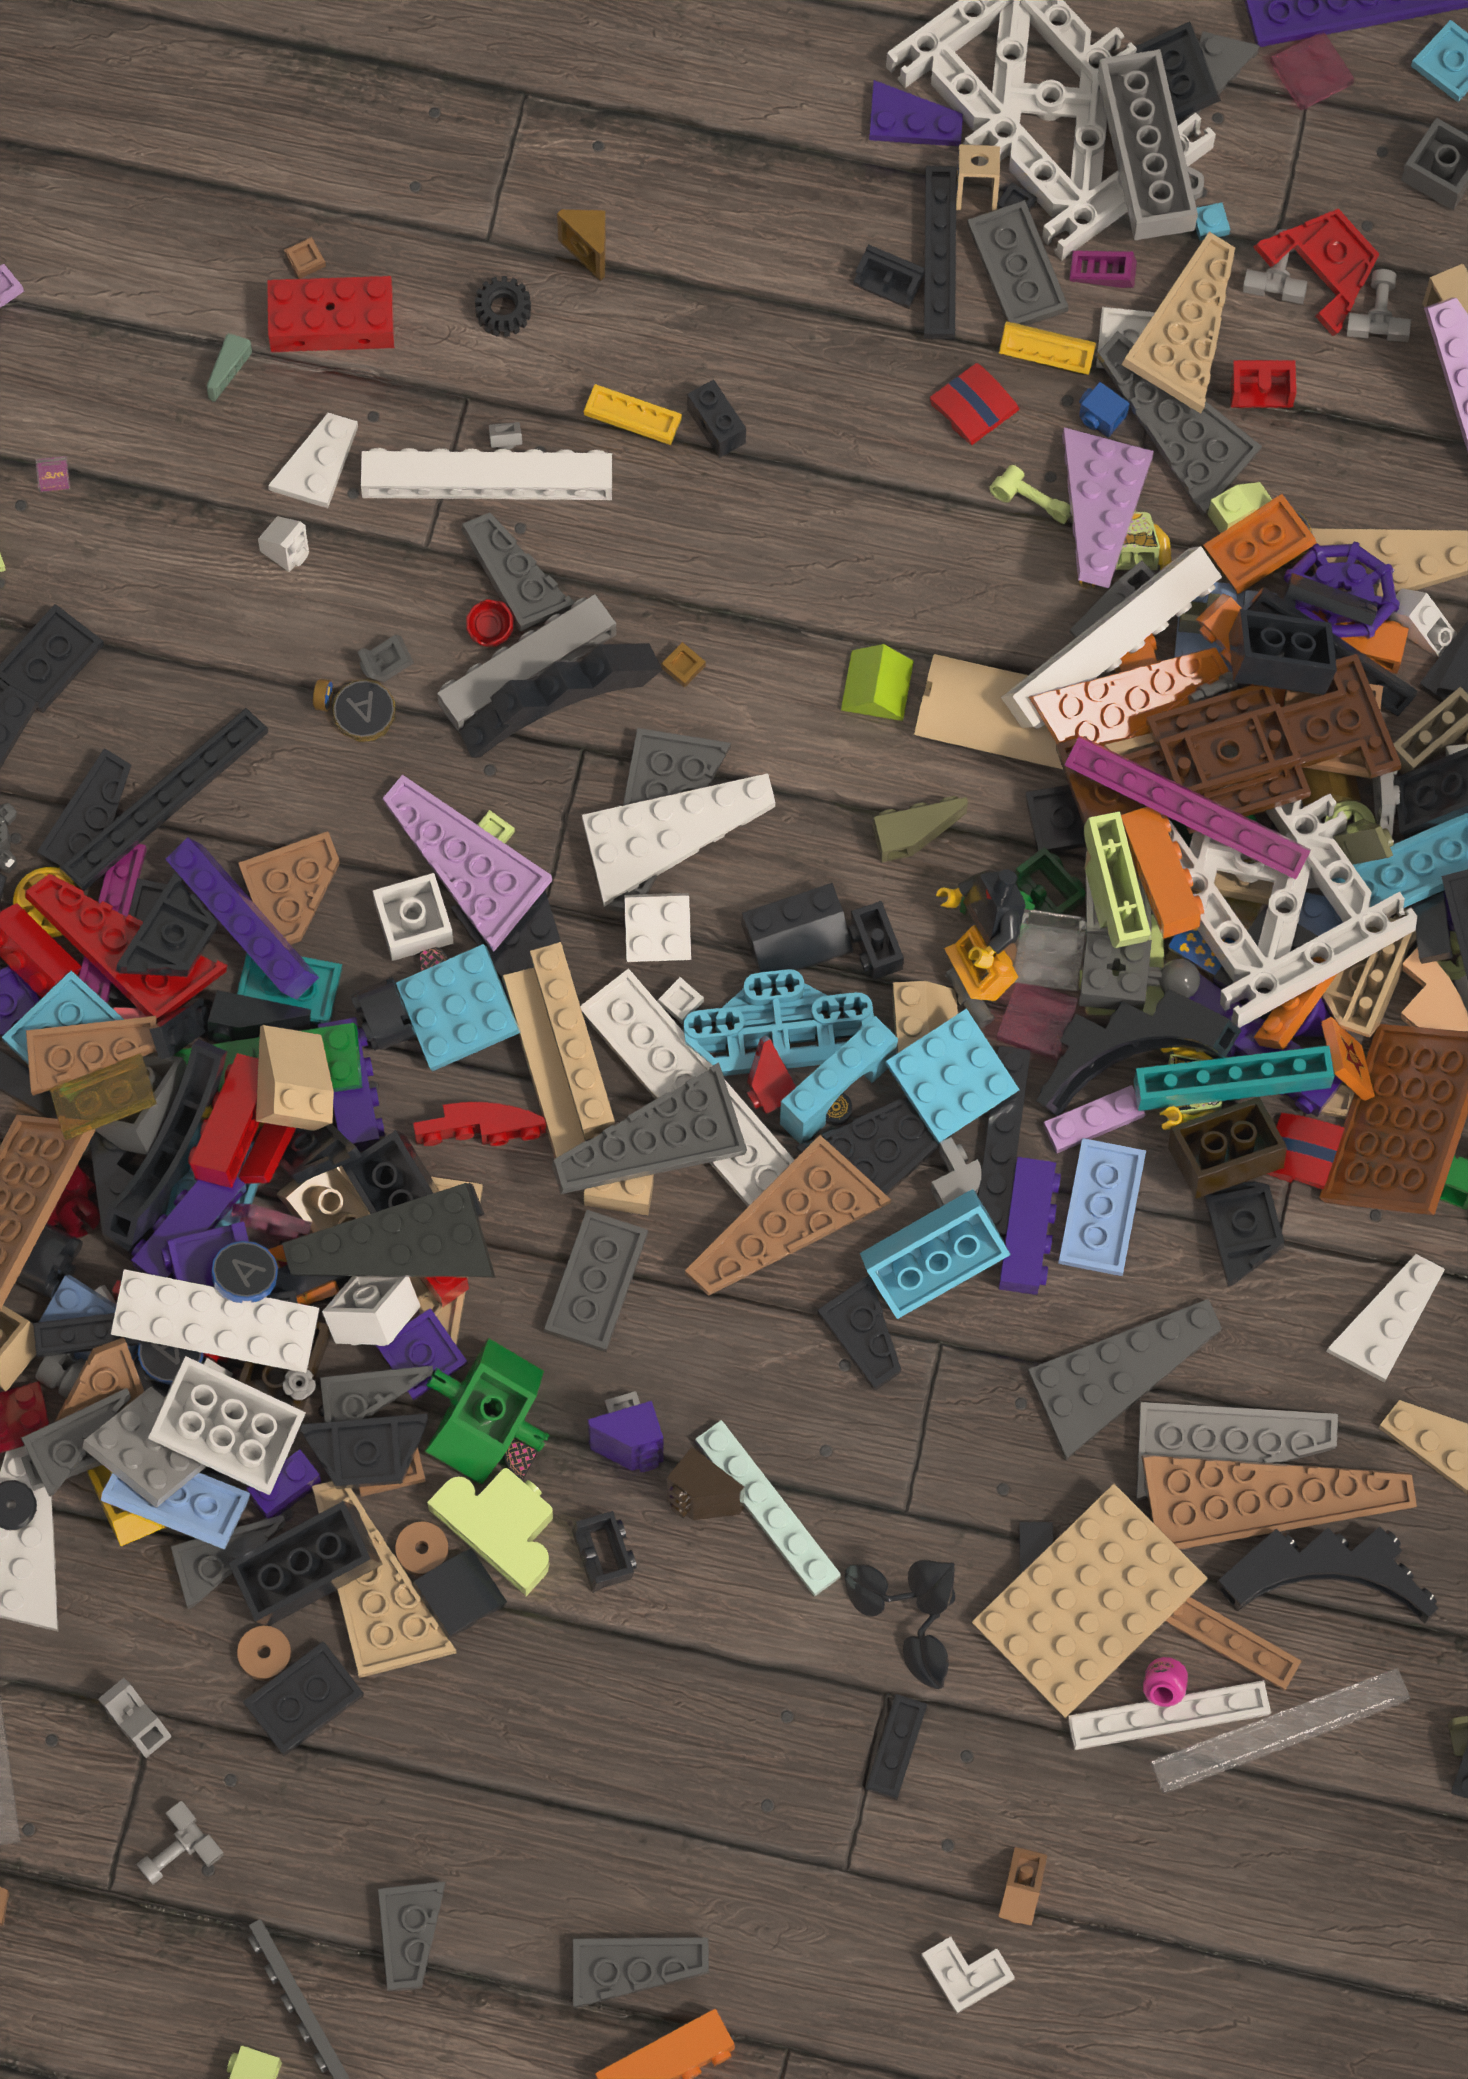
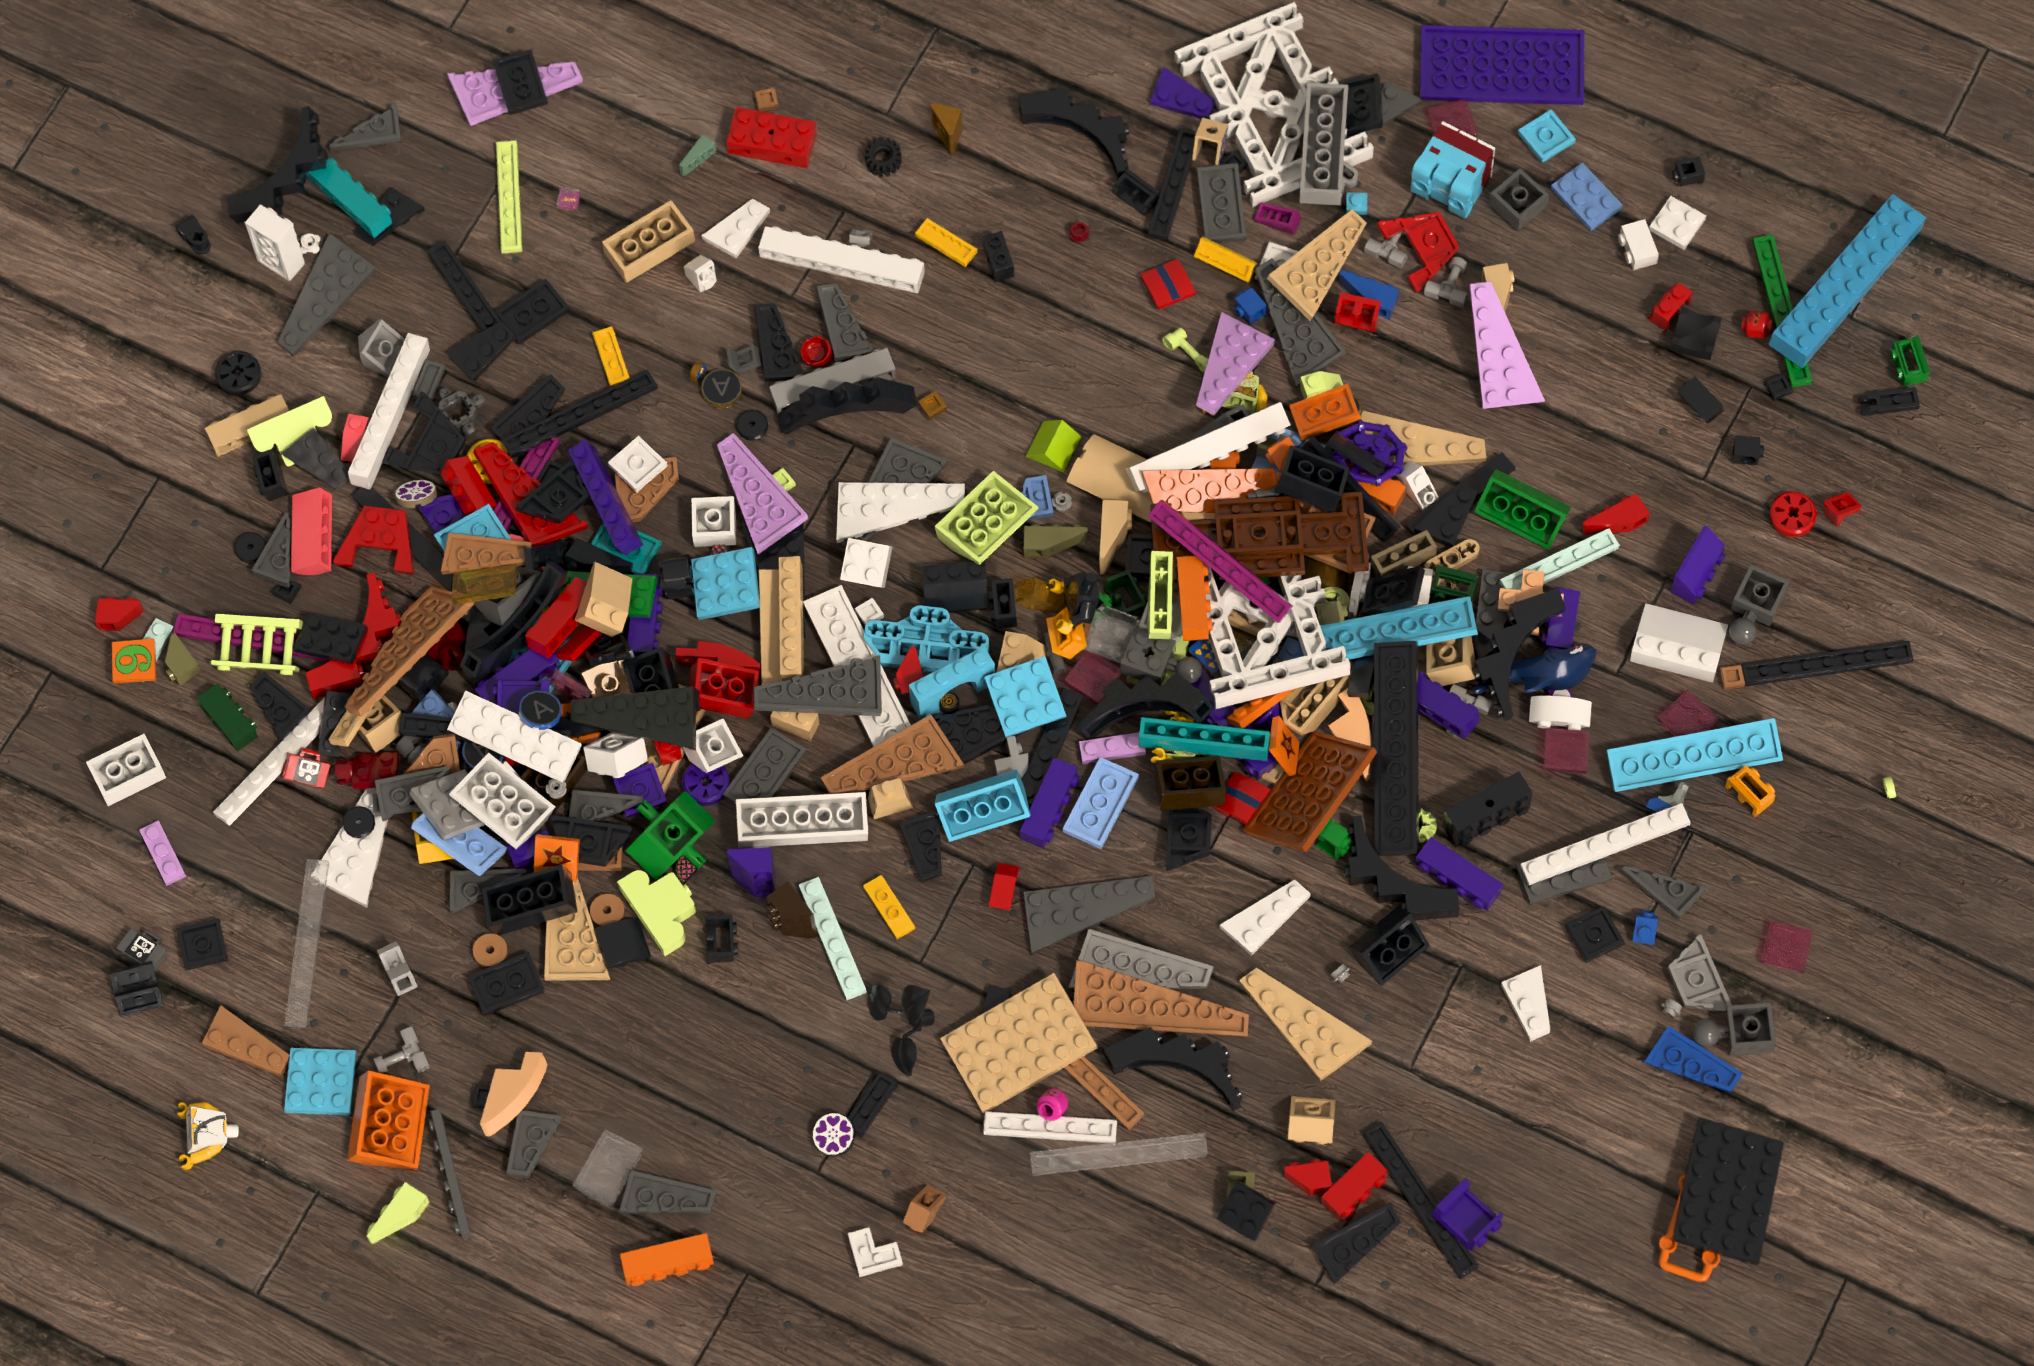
camera: 20 degrees right, 5 degrees down
none -> medium azure plate [284,1048,357,1115]
none -> orange slope [347,1071,430,1170]
none -> black tile [472,1084,491,1109]
none -> light nougat slope [480,1052,548,1136]
none -> orange tile [534,834,580,882]
none -> clear tile [573,1129,644,1207]
none -> yellow tile [592,326,629,387]
none -> tan brick [602,200,695,283]
none -> white plate [608,436,668,493]
none -> white slope [682,719,743,773]
none -> dark purple wheel [682,763,730,806]
none -> red brick [688,658,759,719]
none -> white brick [736,792,868,848]
none -> black piece [737,410,768,441]
none -> black wing [754,303,806,382]
none -> tile [812,1112,856,1157]
none -> yellow plate [863,875,915,940]
none -> tan torso [868,778,913,819]
none -> yellowish green slope [935,471,1039,565]
none -> red slope [989,863,1020,910]
none -> clear yellow slope [1015,577,1065,613]
none -> black arch [1019,88,1129,180]
none -> medium blue wing [1022,475,1054,520]
none -> light grey plate [1051,492,1072,512]
none -> dark red plate [1069,222,1089,242]
none -> tan slope [1100,500,1132,575]
none -> blue slope [1339,270,1399,320]
none -> medium azure piece [1410,121,1495,219]

